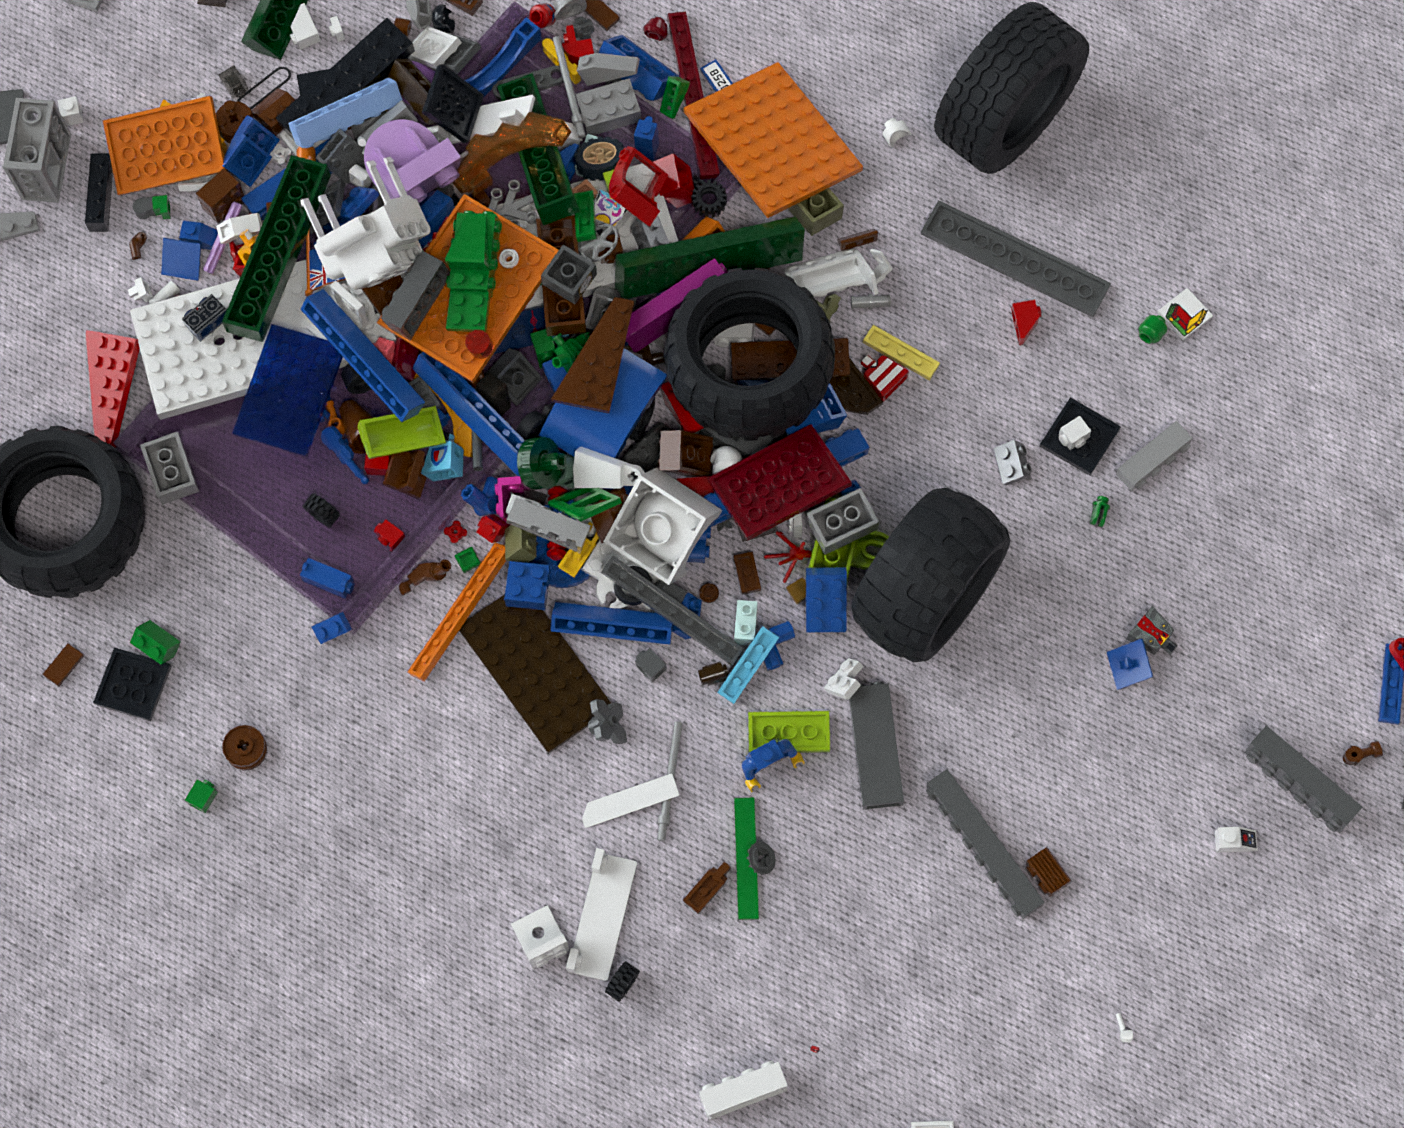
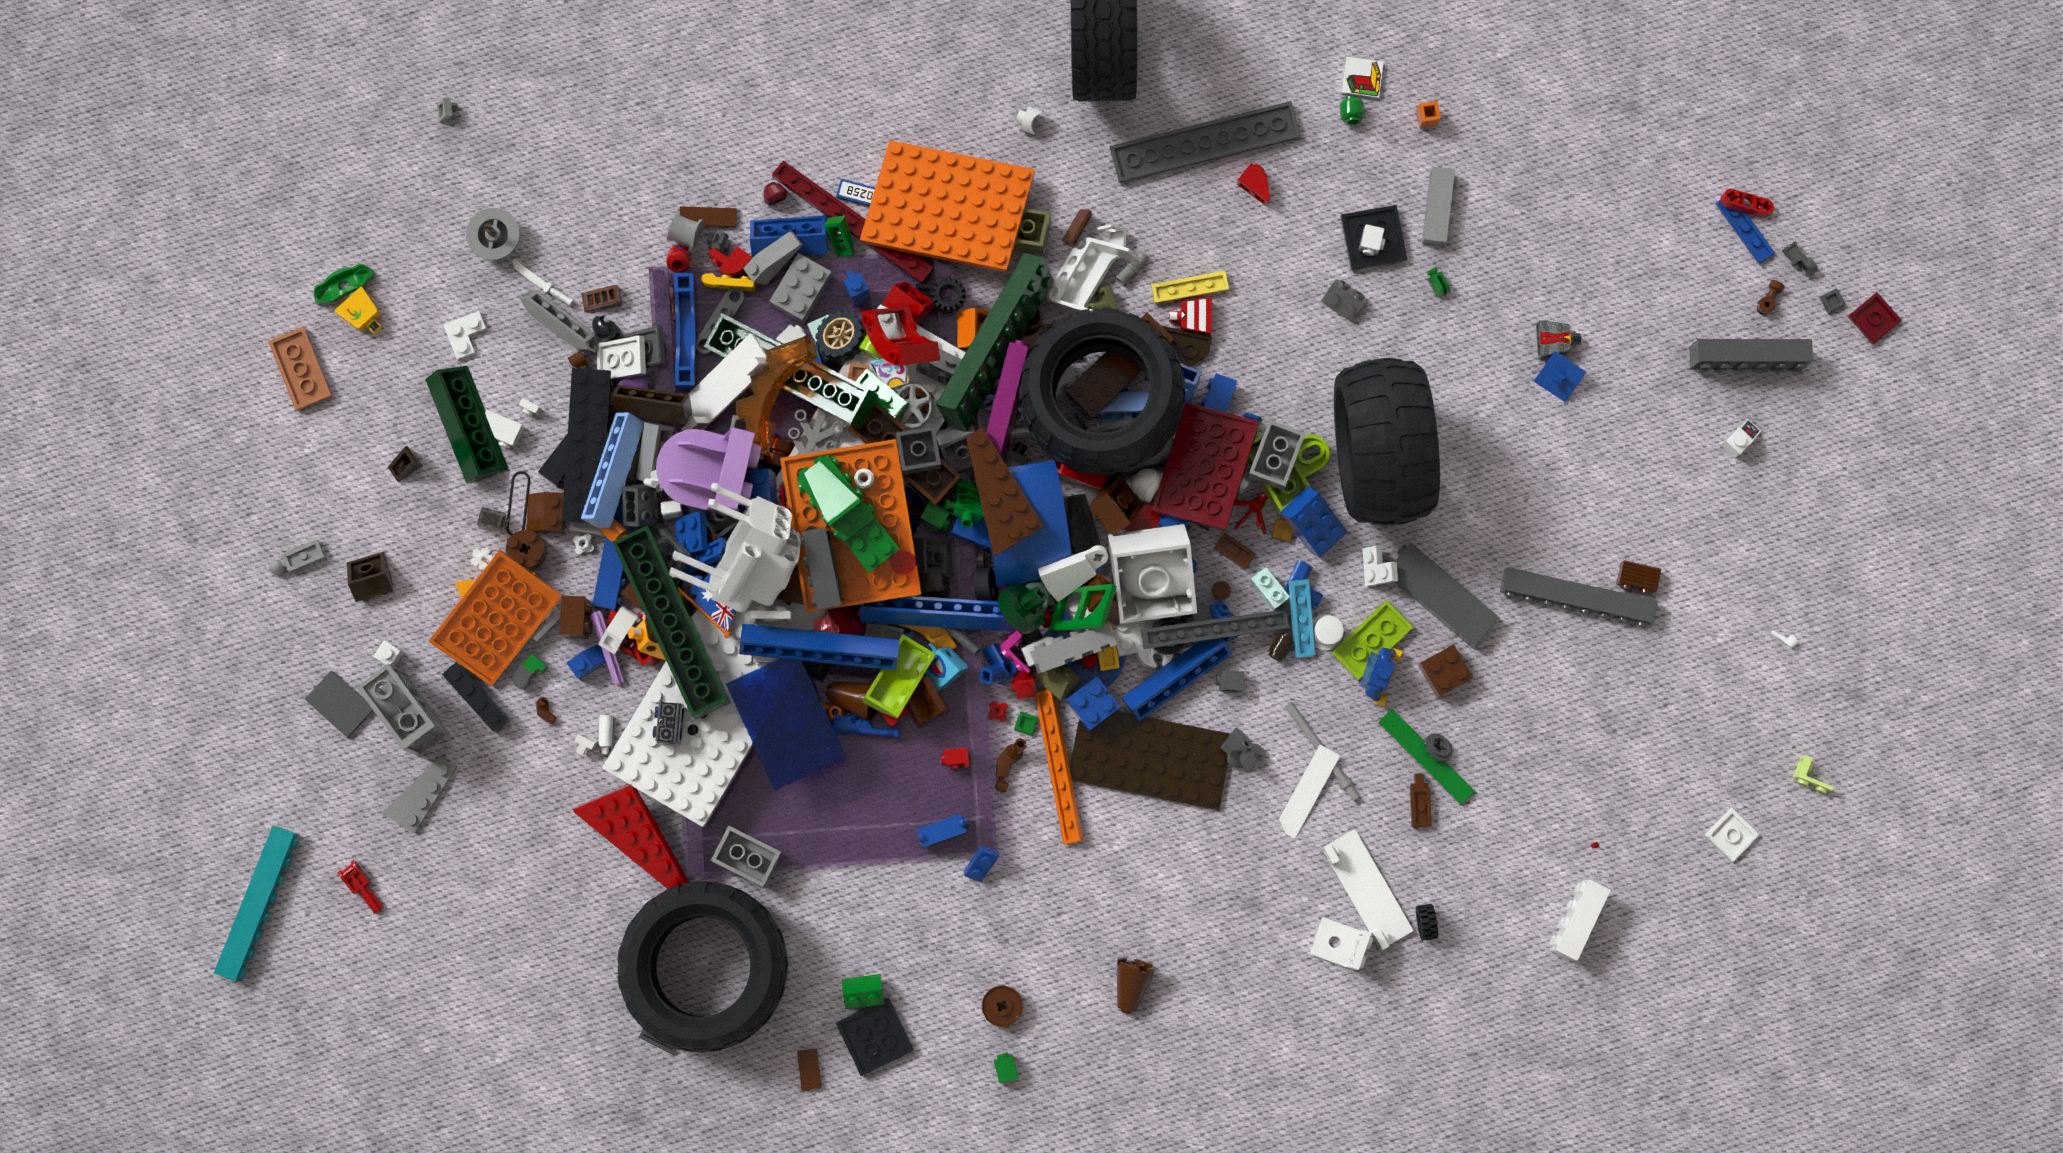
camera: 50 degrees left, 10 degrees up
blue piece [161,238,201,281] -> none
blue slope [222,115,280,188] -> none
black tyre [302,493,340,528] -> none
black plate [422,64,484,144] -> none
light grey bar [553,36,586,139] -> none
none -> dark brown slope [347,551,393,602]
none -> reddish brown cone [1117,957,1156,1014]
none -> white piece [1312,614,1344,651]
none -> orange brick [1416,101,1441,128]
none -> reddish brown brick [1418,644,1473,698]

